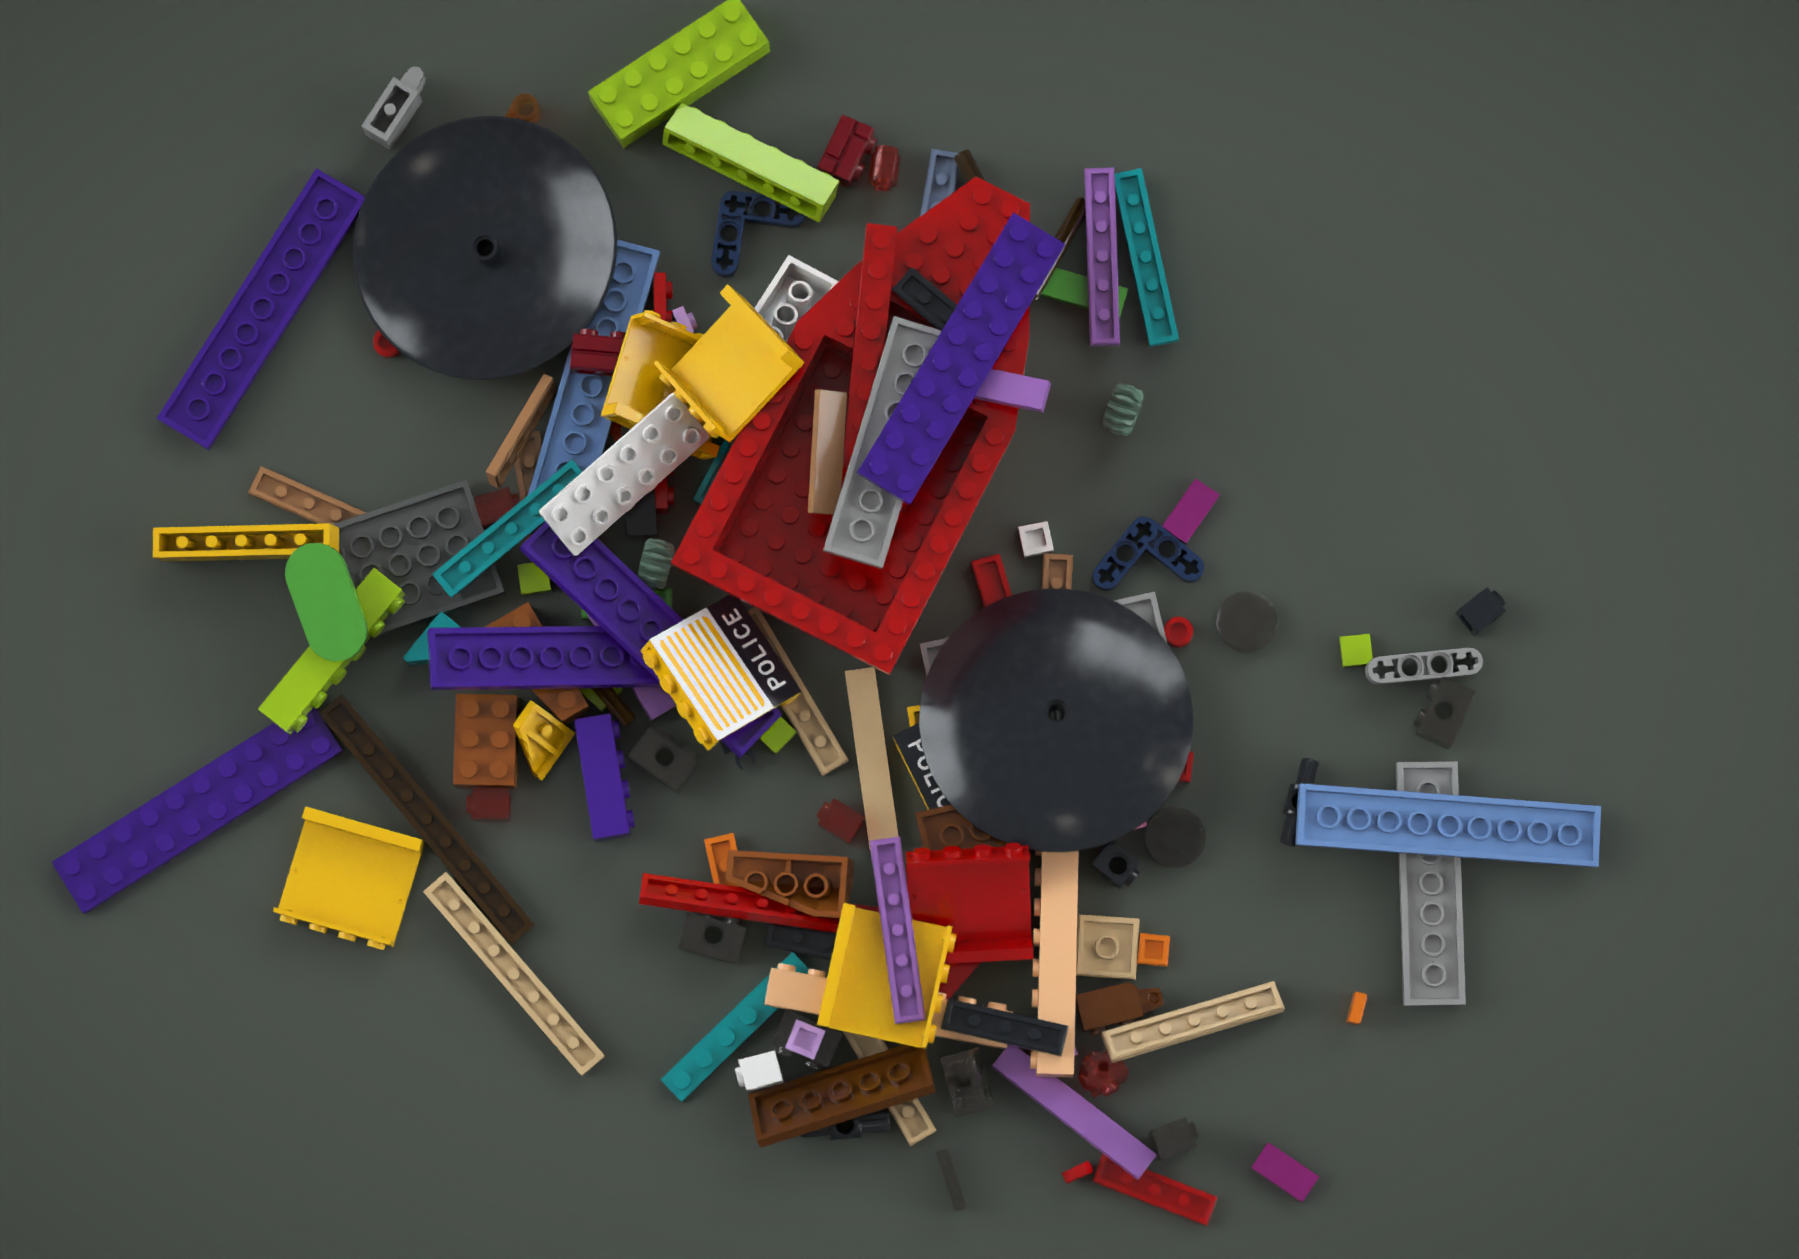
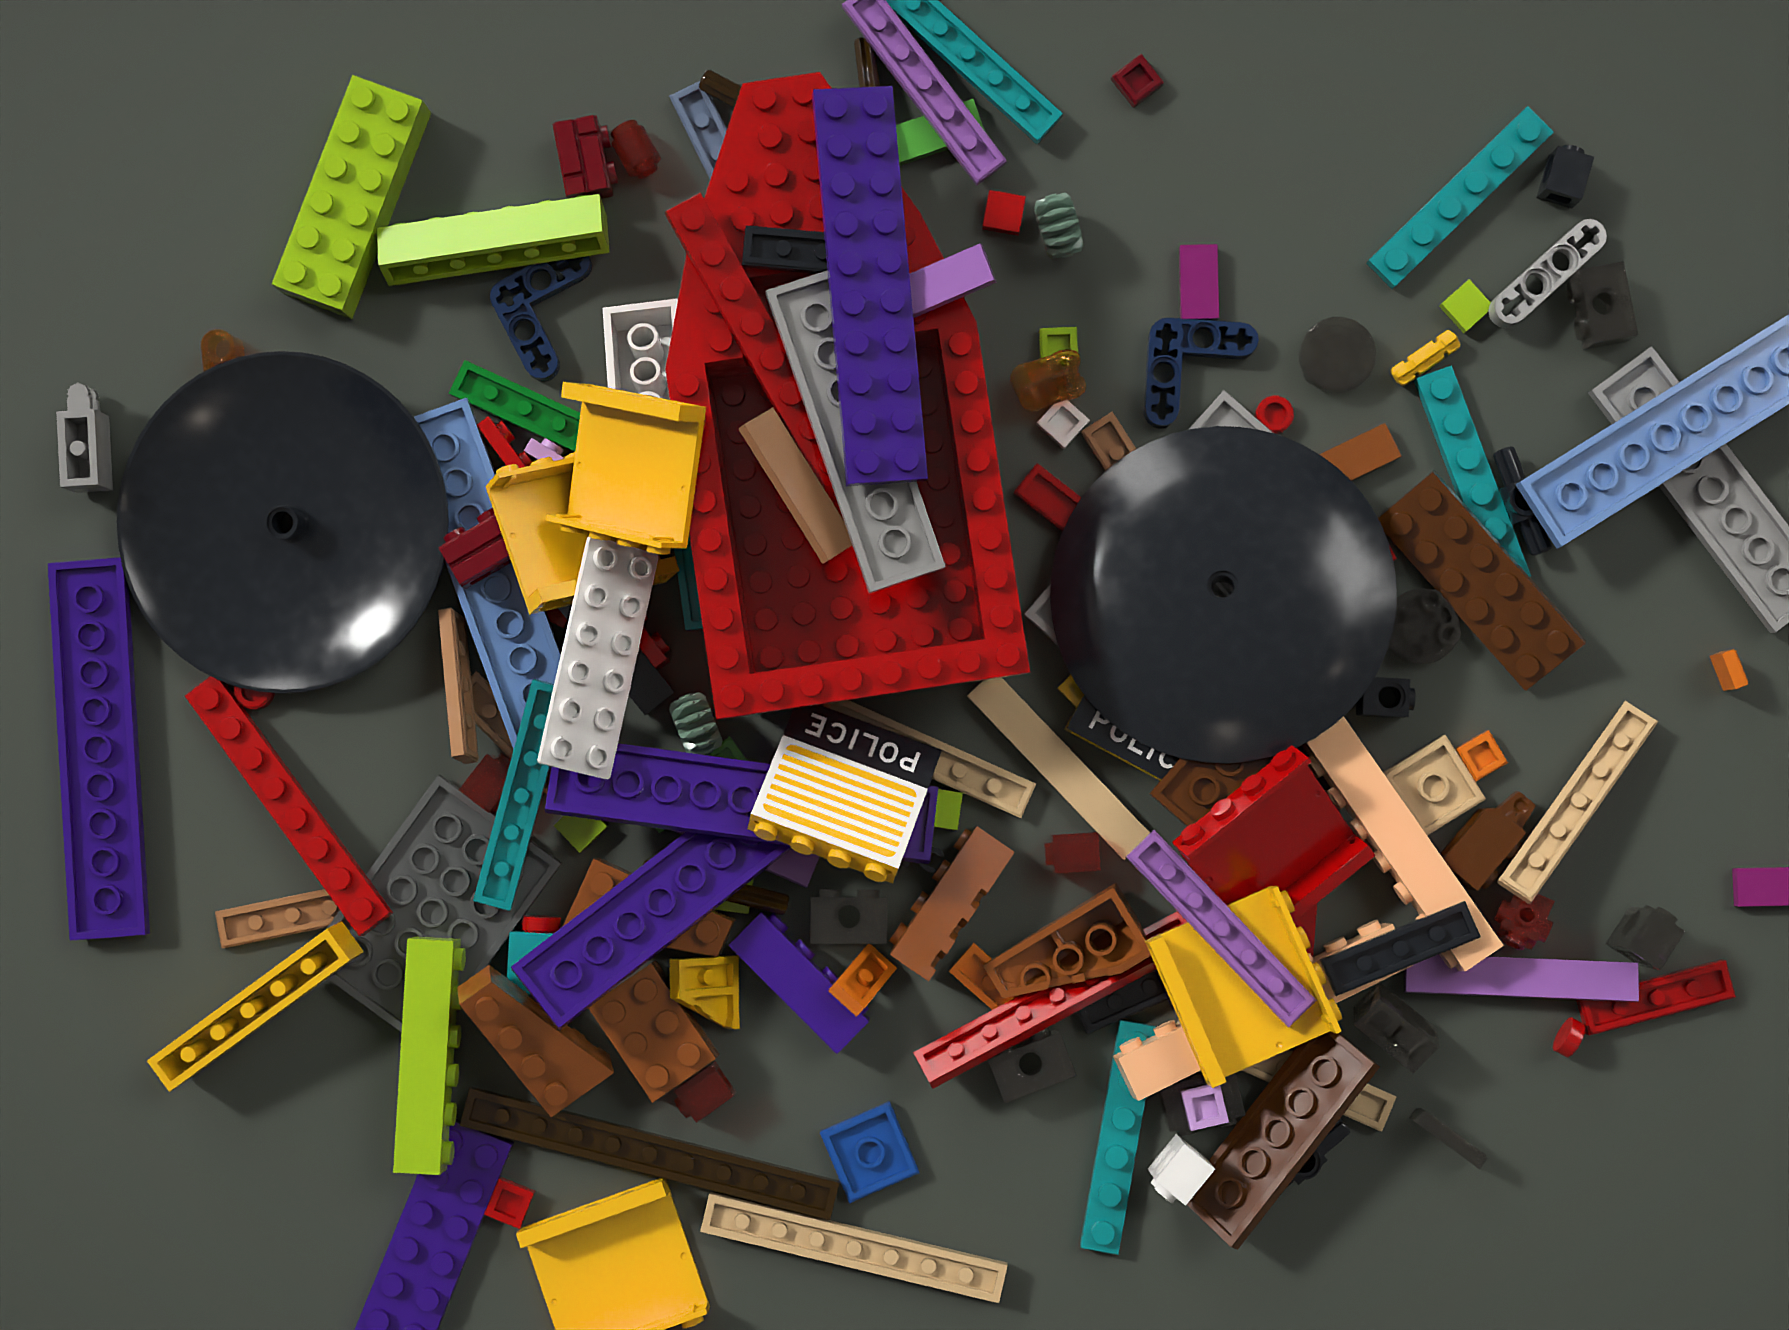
camera: 30 degrees left, 5 degrees up
bright green tile [285,543,368,661] -> none
none -> red plate [185,676,393,936]
none -> green plate [448,360,580,452]
none -> dark orange wedge [457,965,614,1117]
none -> red tile [484,1177,536,1229]
none -> red tile [522,915,561,933]
none -> blue tile [820,1101,920,1203]
none -> orange plate [828,943,897,1017]
none -> dark orange wedge [889,826,1015,982]
none -> red tile [982,190,1026,236]
none -> clear orange piece [1010,349,1087,411]
none -> lime tile [1039,327,1078,368]
none -> dark red tile [1111,54,1164,108]
none -> dark orange tile [1320,423,1402,481]
none -> teal plate [1366,106,1554,289]
none -> reddish brown plate [1378,470,1586,691]
none -> yellow axle [1391,330,1461,386]
none -> teal plate [1413,365,1531,577]

